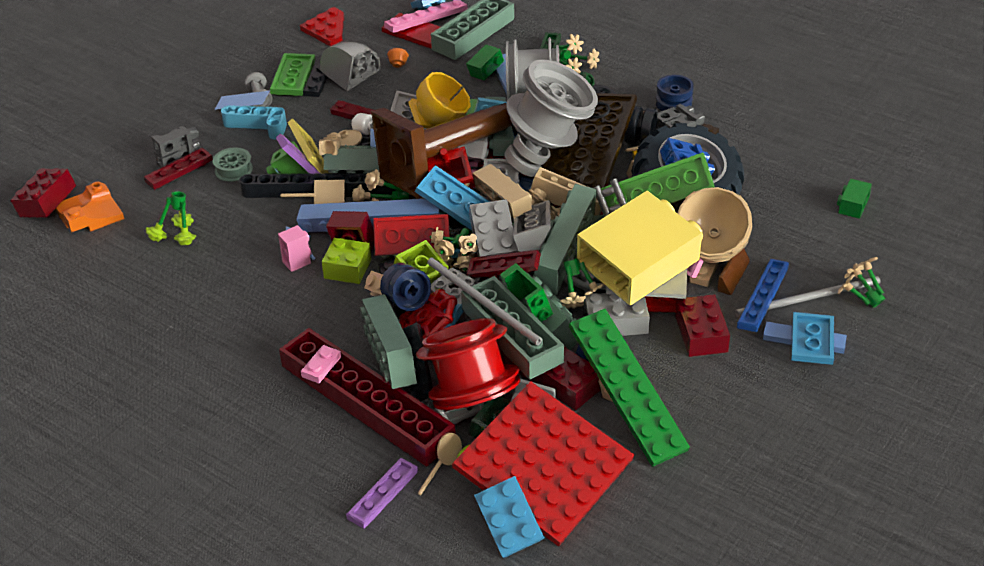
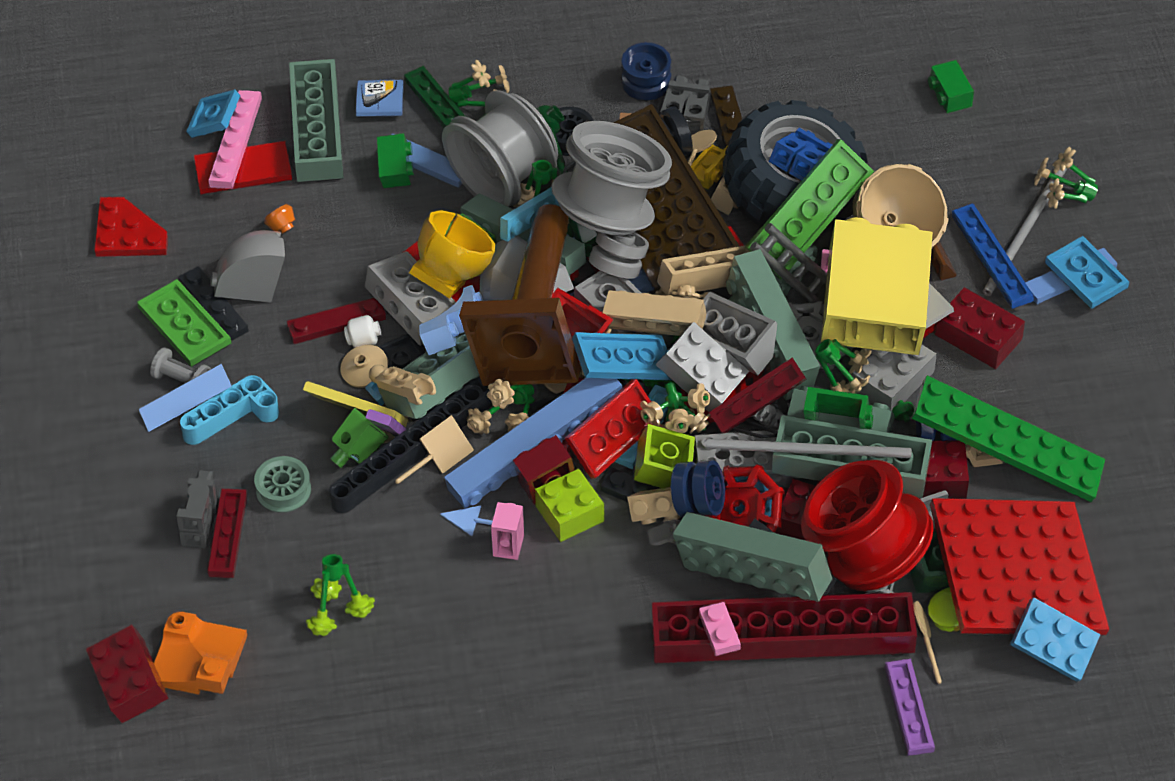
camera: 45 degrees left, 10 degrees up
none -> medium blue slope [356,80,404,116]

